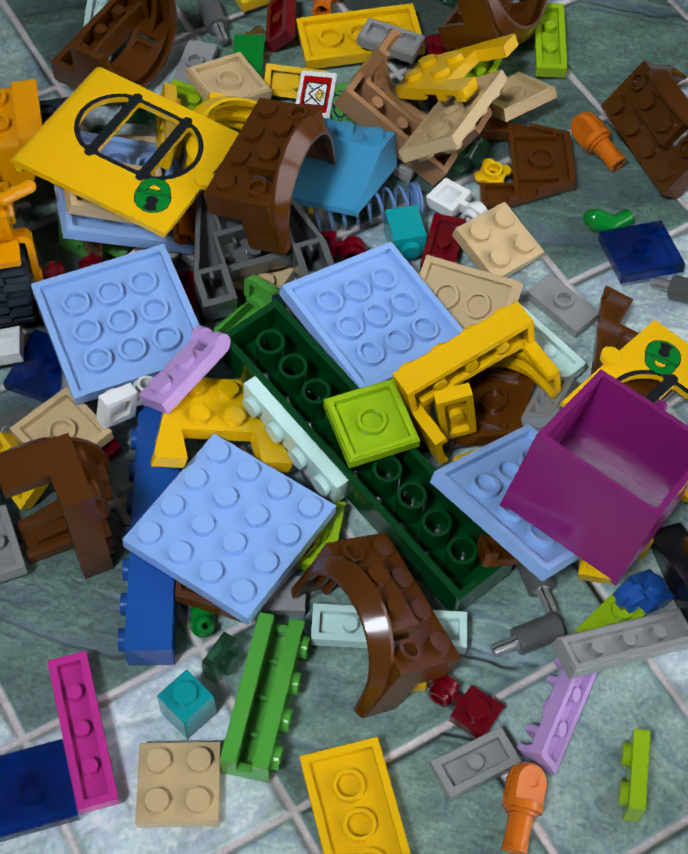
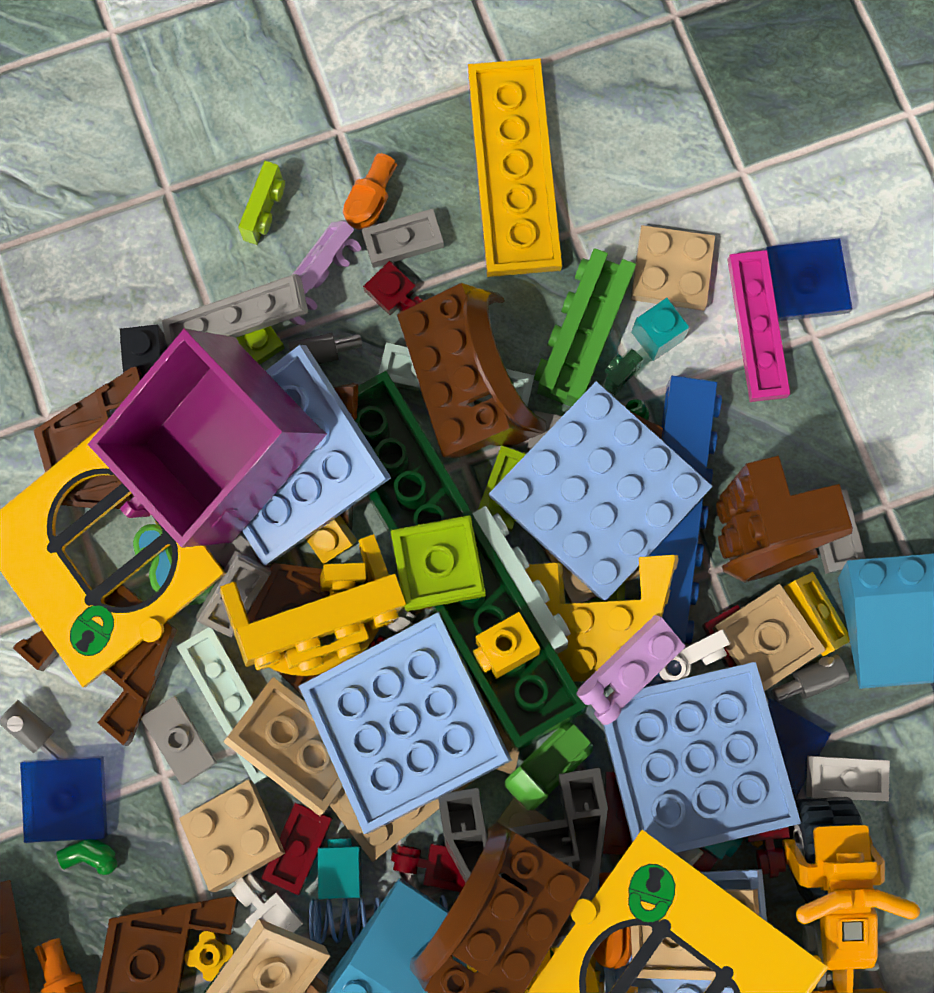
camera: 170 degrees left, 20 degrees up
none -> yellow brick [473,612,540,679]

